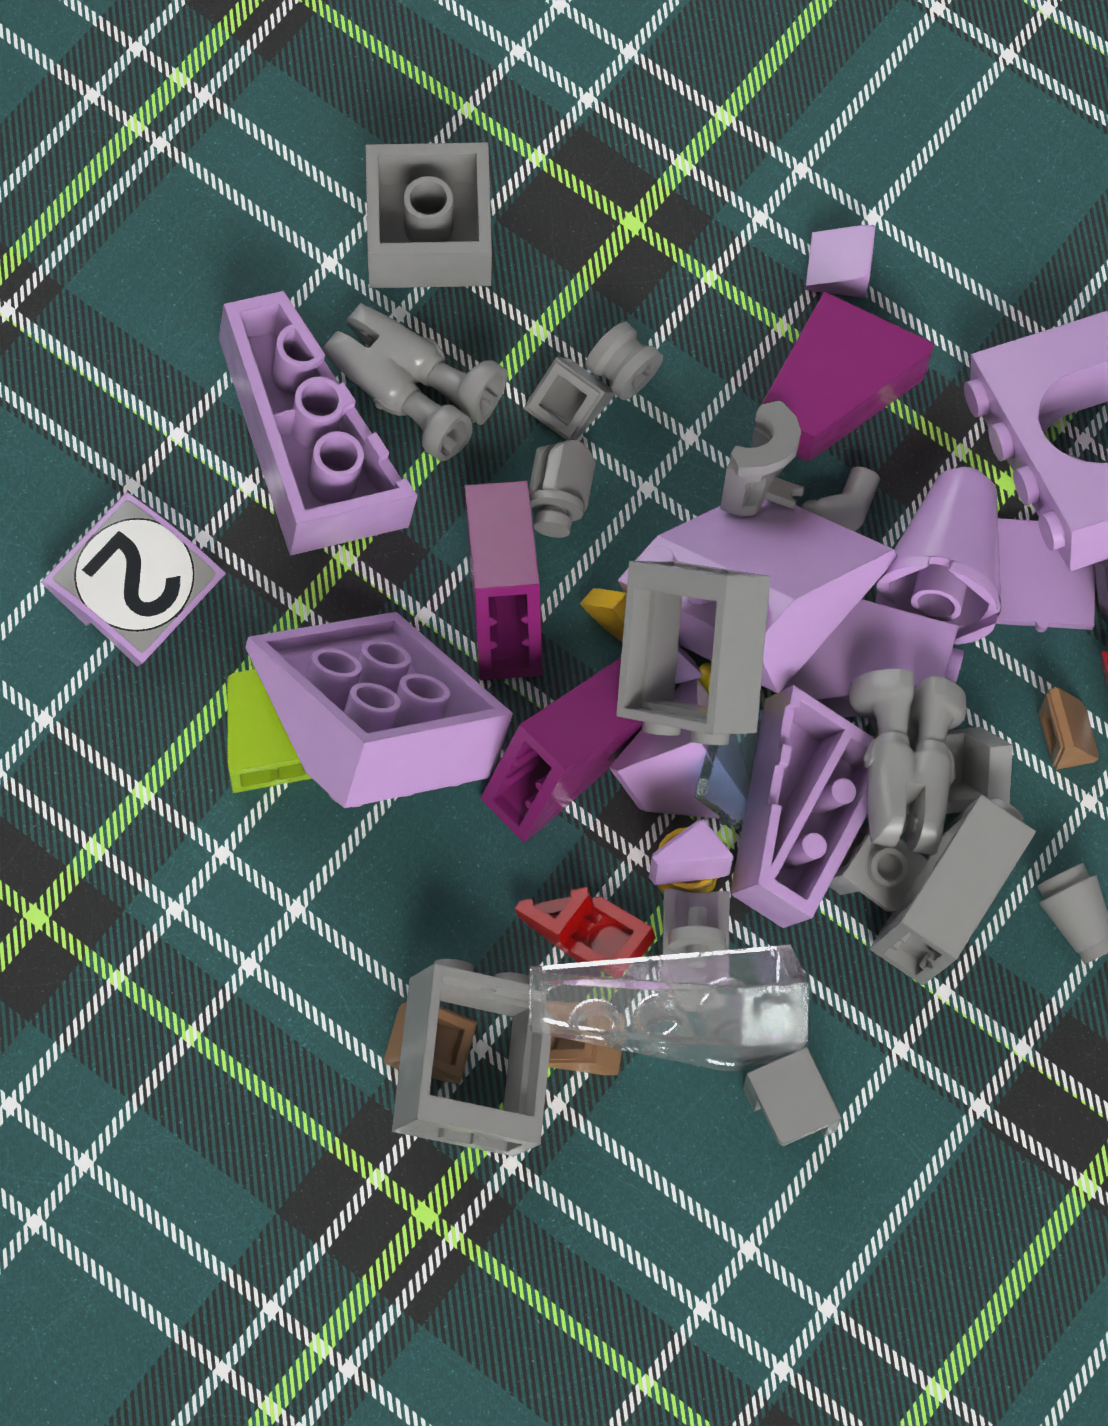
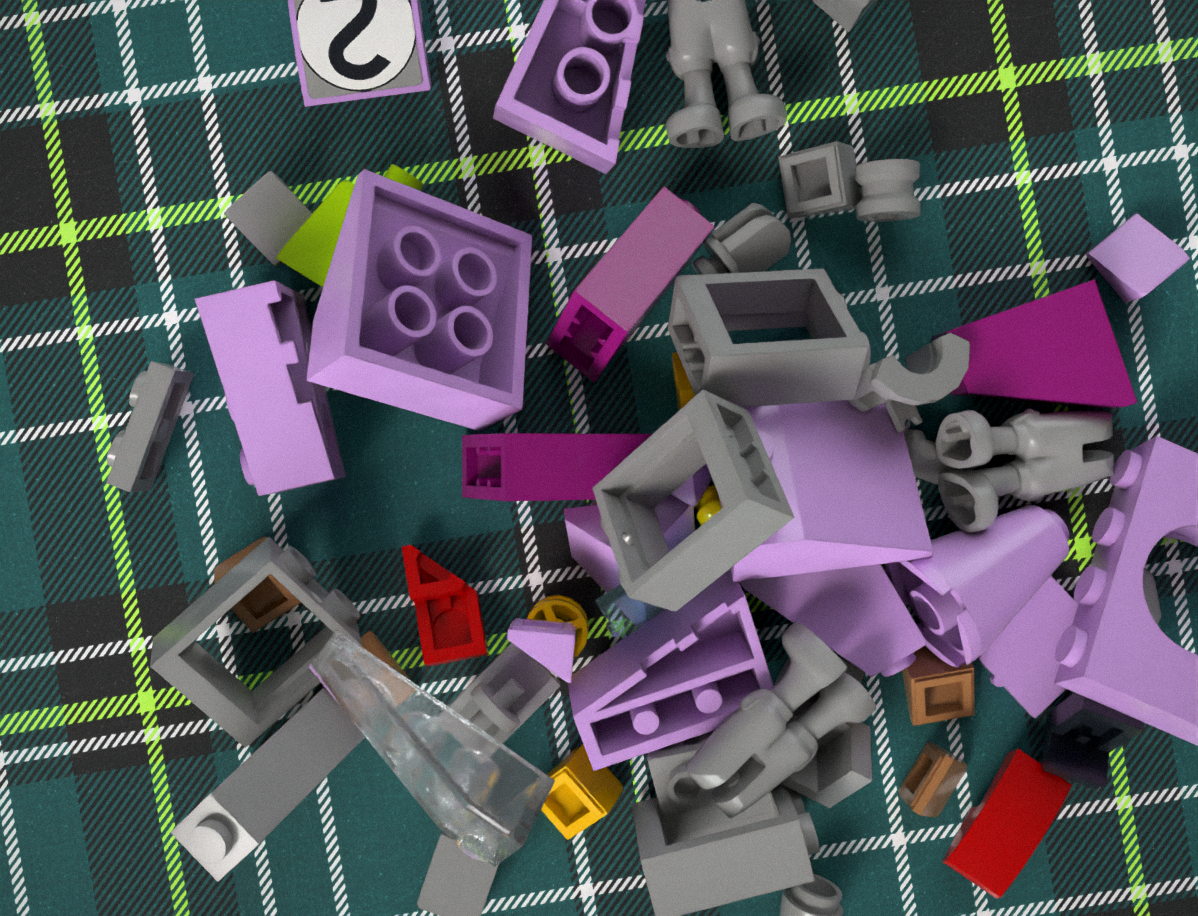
camera: 45 degrees right, 20 degrees up
none -> light grey plate [106,361,194,492]
none -> light grey slope [170,685,370,882]
none -> lavender wedge [195,280,346,496]
none -> light grey slope [224,171,313,267]
none -> yellow slope [527,744,623,840]
none -> light grey window [668,268,871,407]
none -> medium nougat slope [902,646,975,726]
none -> light grey piece [935,408,1115,533]

